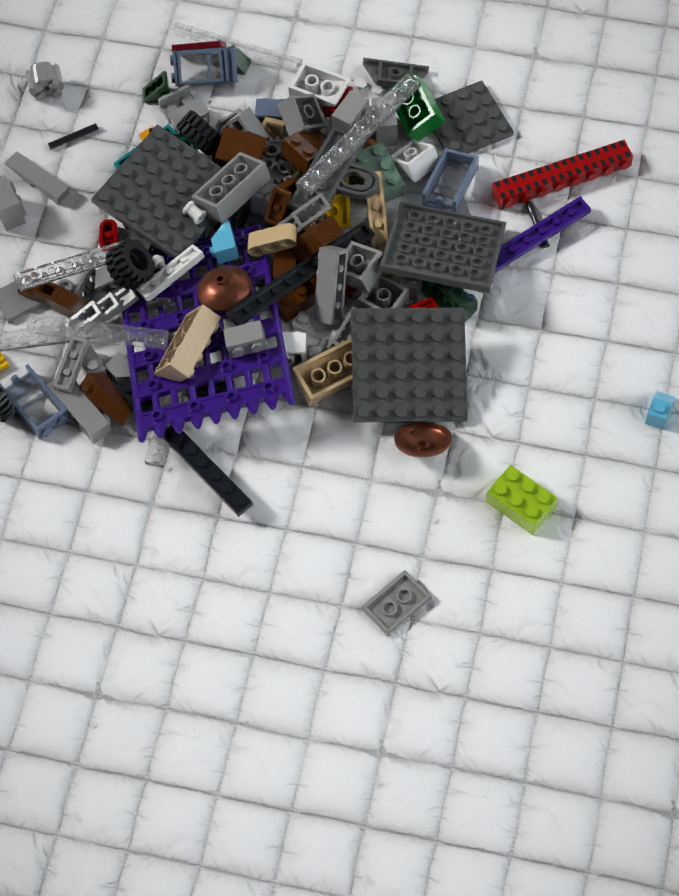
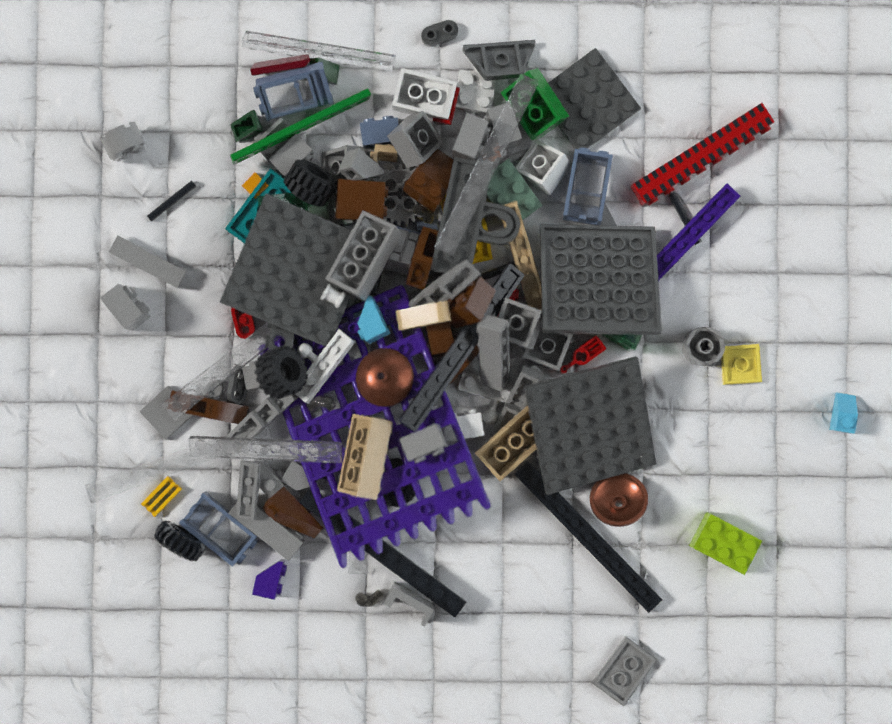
camera: 15 degrees left, 25 degrees up
none -> green tile [230,88,371,165]
none -> dark purple slope [252,559,287,600]
none -> clear smoke arm [355,589,385,607]
none -> light grey panel [384,582,436,627]
none -> dark grey plate [421,20,458,47]
none -> black plate [514,461,662,613]
none -> light grey brick [682,327,725,366]
none -> light yellow tile [721,344,762,385]

